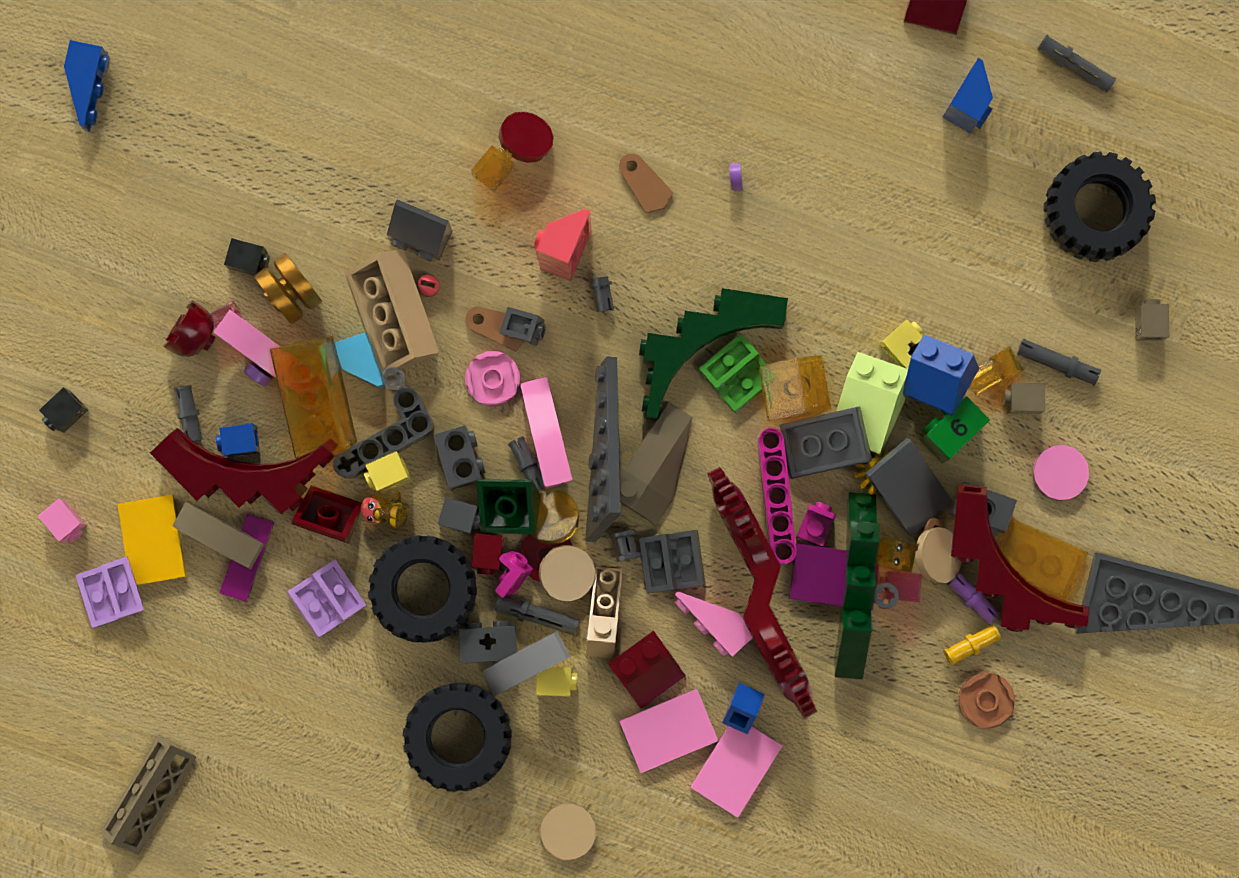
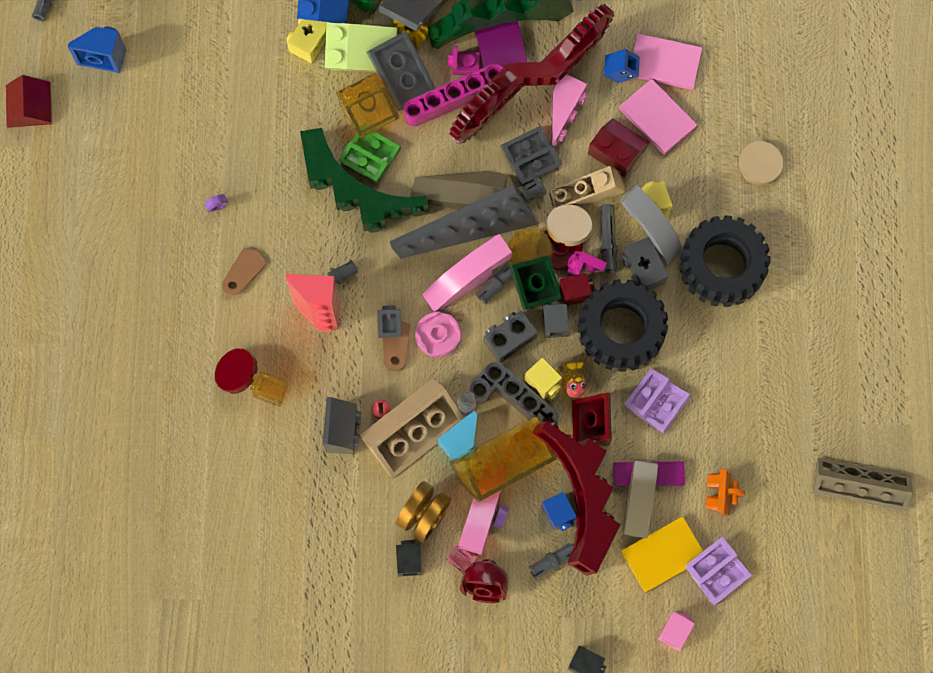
camera: 110 degrees left, 10 degrees down
none -> orange hips [706,469,745,516]

